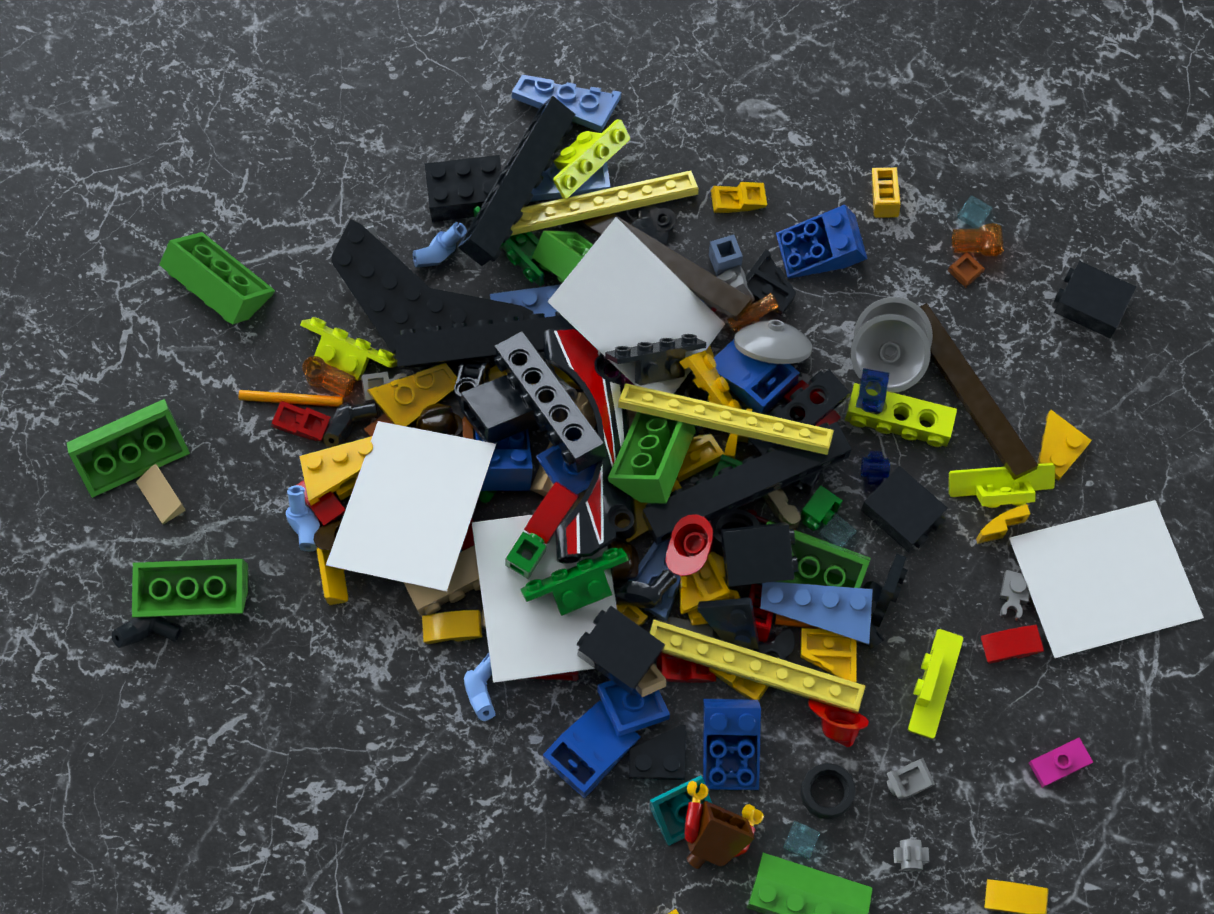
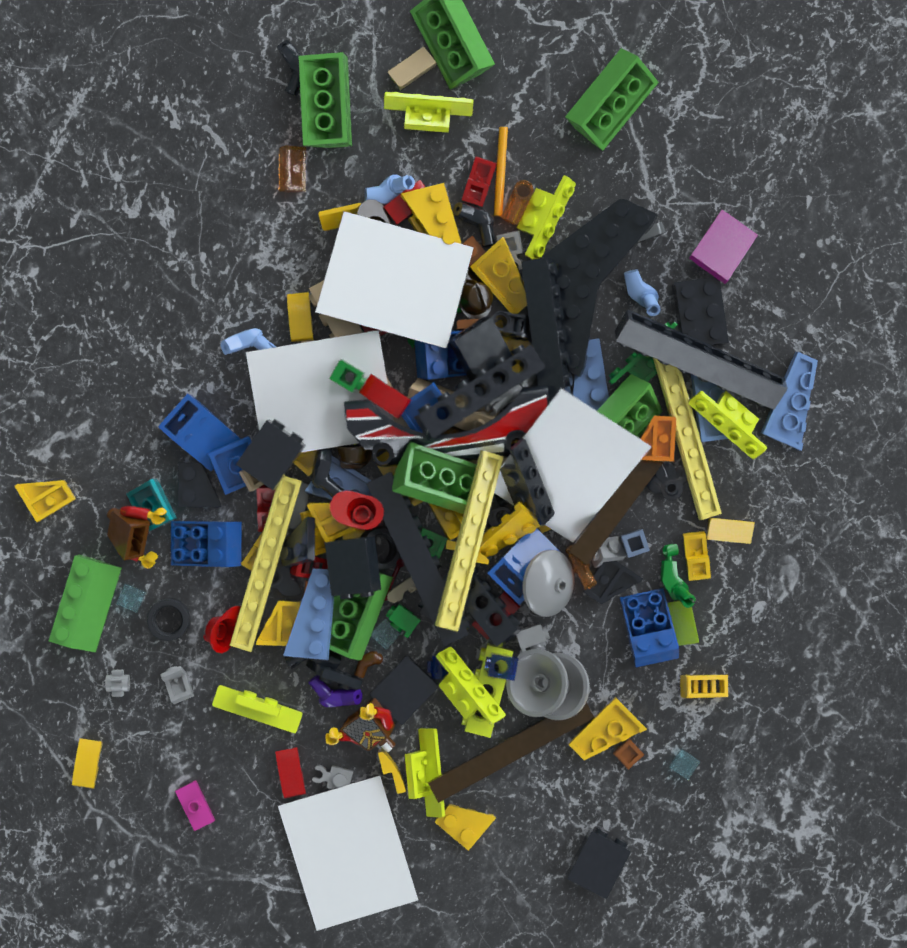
camera: 90 degrees right, 20 degrees up
green bracket [520,548,629,616] -> none
clear orange piece [951,223,1004,256] -> none
none -> clear orange slope [279,145,306,192]
none -> dark purple arm [308,675,362,707]
none -> torso [325,698,396,753]
none -> reddish brown arm [354,651,383,678]
none -> neon yellow bracket [384,92,474,133]
none -> neon yellow bracket [436,647,506,725]
none -> light grey brick [516,622,550,653]
none -> yellow wing [568,697,647,760]
none -> orange wing [641,416,676,462]
none -> green arm [660,544,696,608]
none -> lime slope [667,600,699,646]
none -> tile [689,210,758,284]
none -> yellow slope [706,518,755,544]

